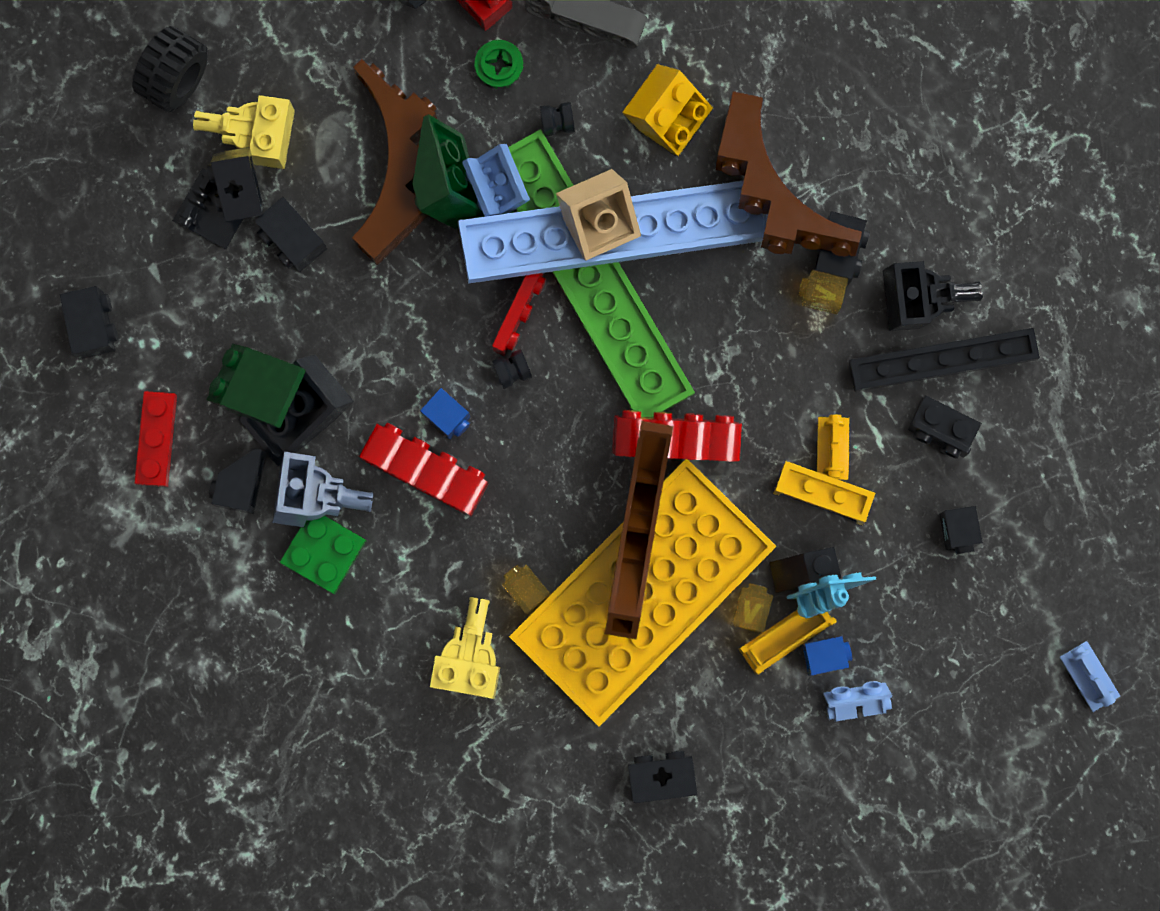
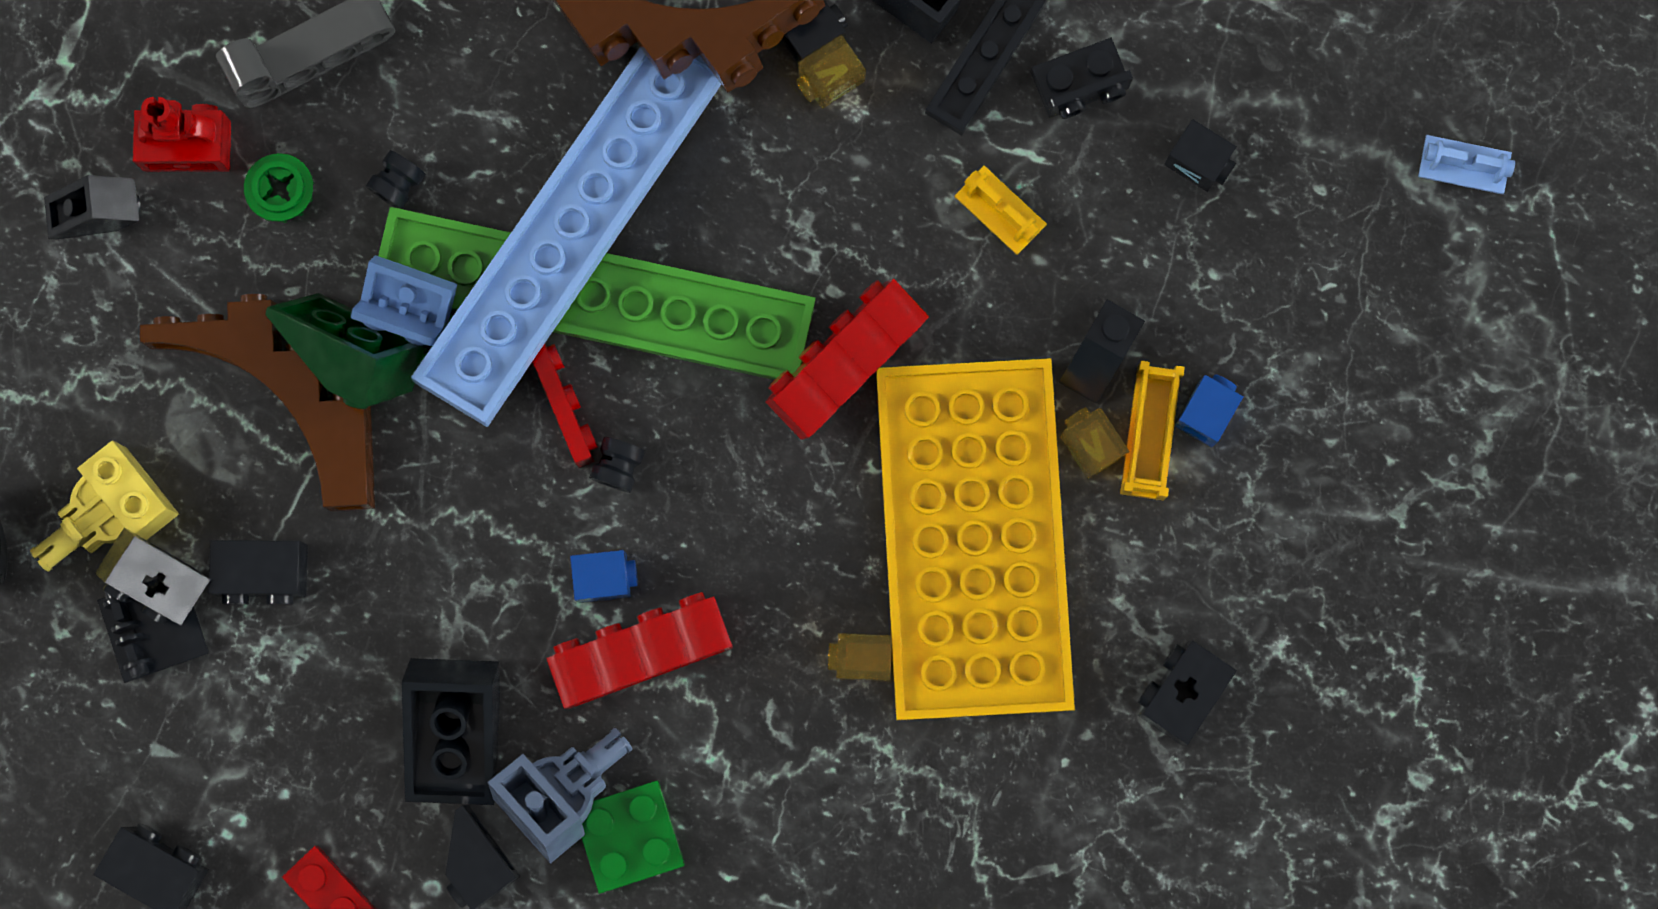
camera: 50 degrees left, 0 degrees up
dark green slope [207,344,306,428] -> none
light yellow brick [430,597,500,699] -> none
tan slope [556,169,641,261] -> none
reddish brown arch [604,421,674,639] -> none
yellow slope [622,64,713,156] -> none
yellow container [773,461,875,525] -> none
medium azure hinge [787,573,876,618] -> none
light blue hinge [823,681,892,722] -> none

